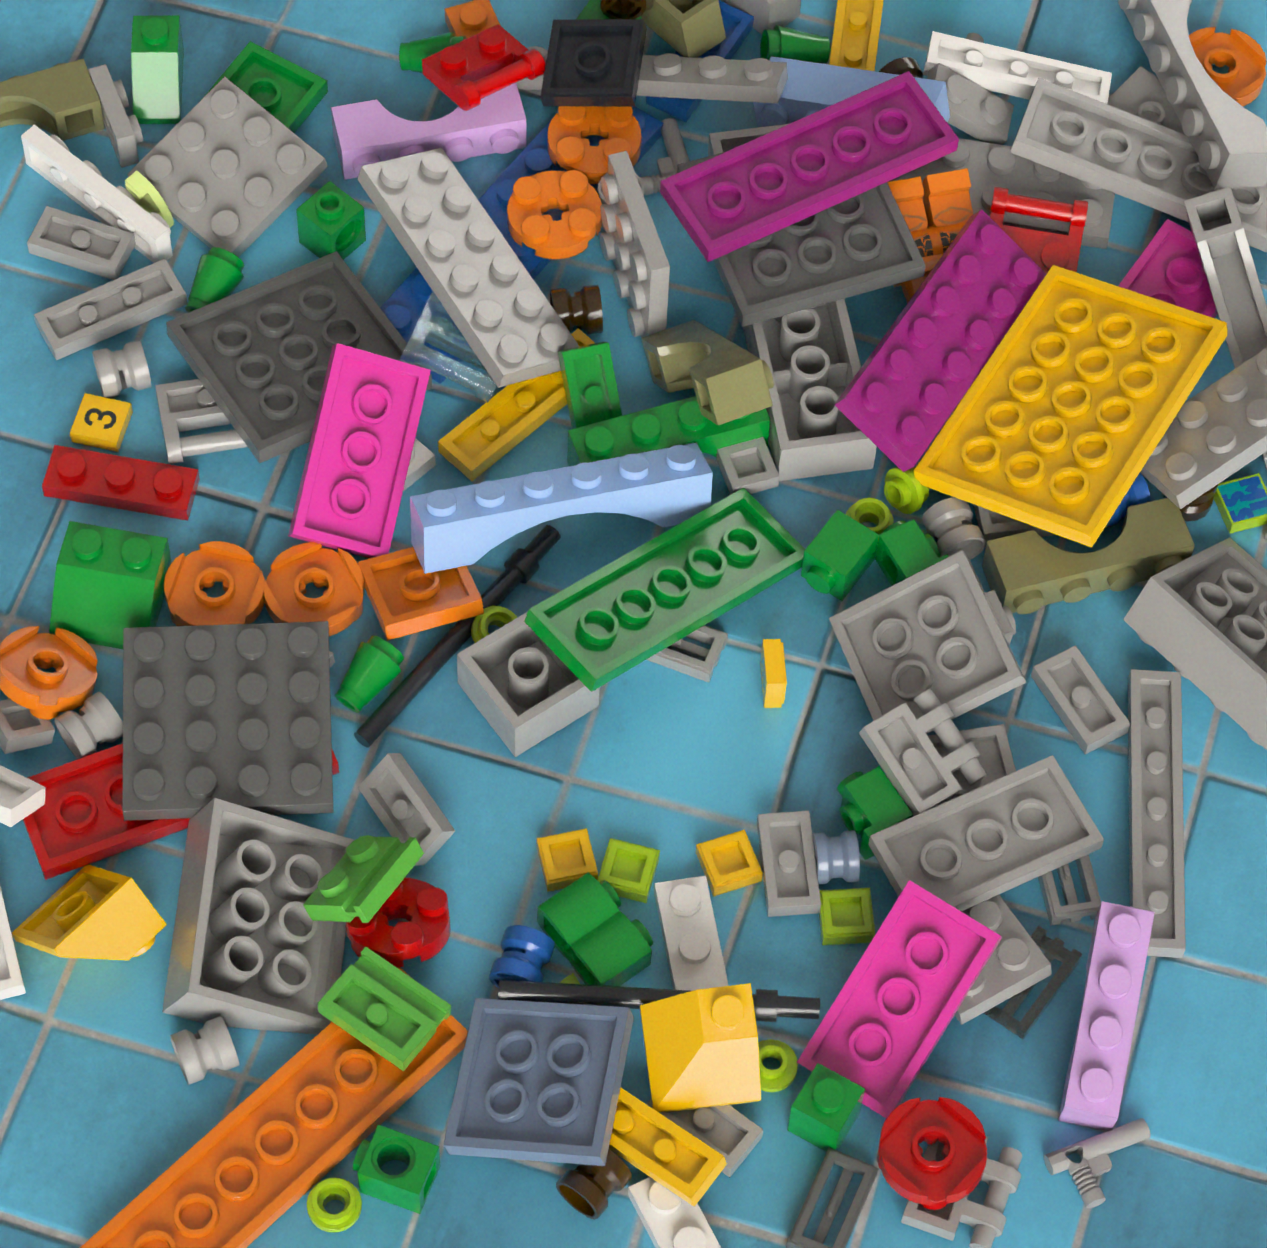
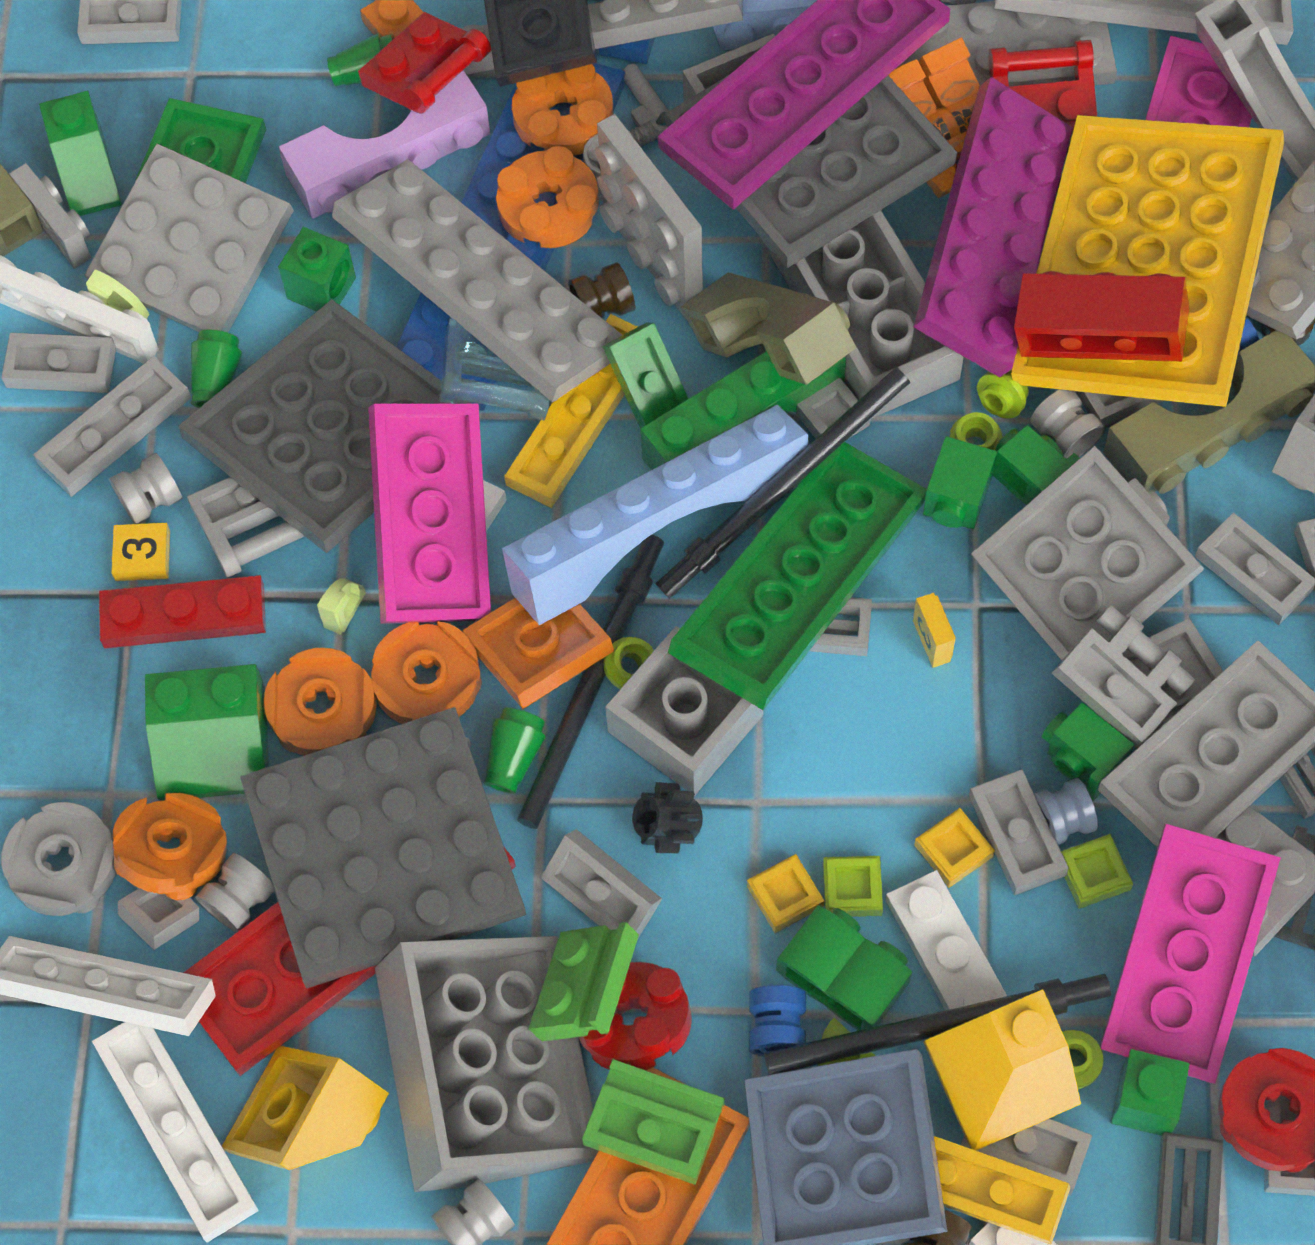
camera: 10 degrees left, 5 degrees up
none -> yellowish green tile [317,578,366,635]
none -> black gear [632,782,703,854]
none -> black bar [655,367,910,599]
none -> red brick [1014,271,1190,362]

